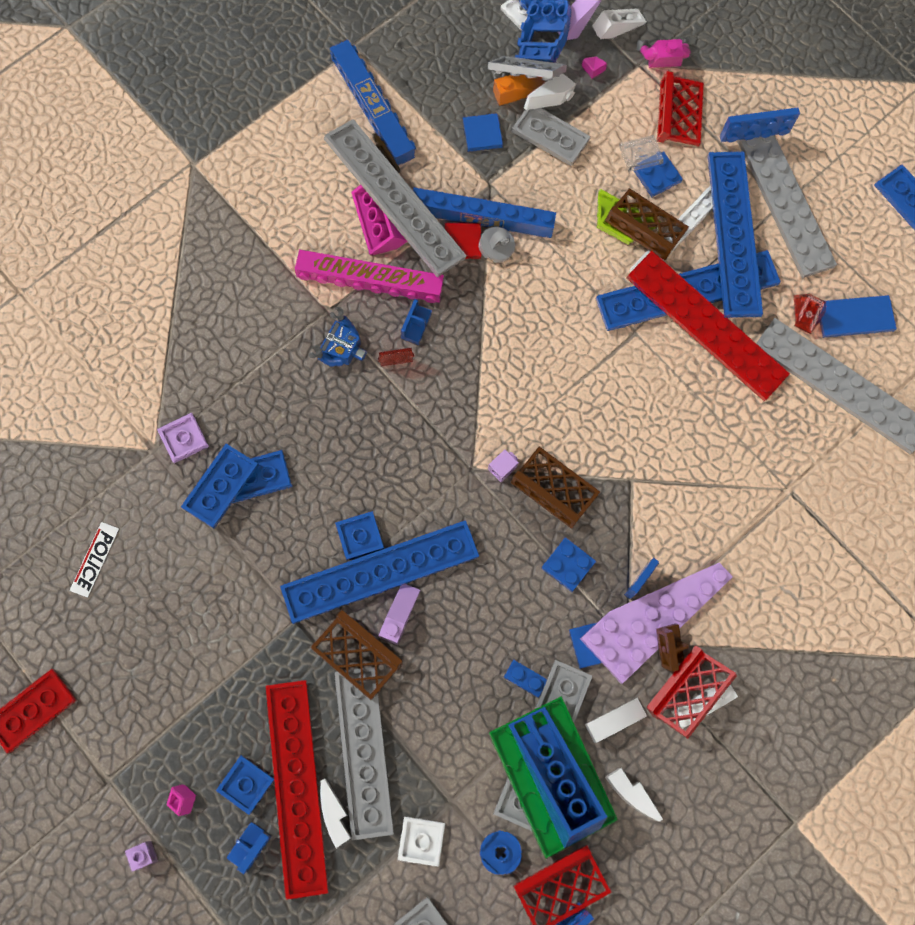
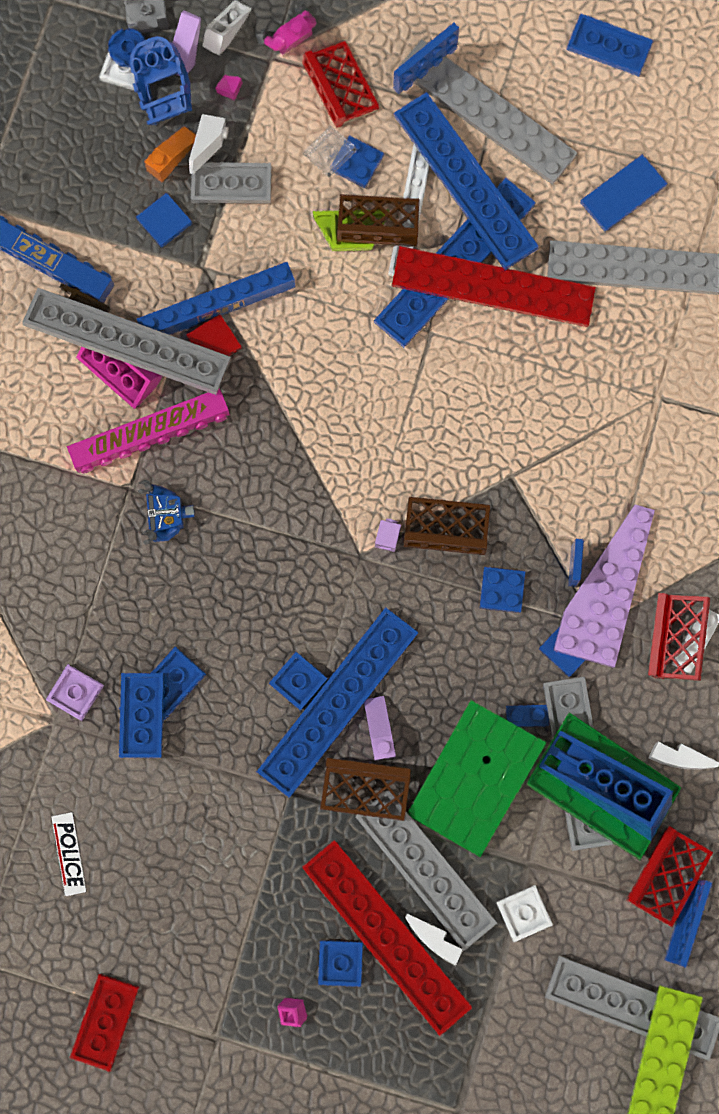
camera: 25 degrees left, 5 degrees up
lavender brick [125,841,158,872] -> none
blue panel [227,822,271,874] -> none
clear red piece [378,347,414,367] -> none
blue panel [401,299,432,345] -> none
light grey tile [478,227,515,263] -> none
blue plate [480,830,522,875] -> none
light grey plate [488,56,567,81] -> none
white slope [585,698,647,743] -> none
reddish brown panel [656,623,689,672] -> none
clear red slope [793,294,826,334] -> none
none -> green piece [407,700,546,857]

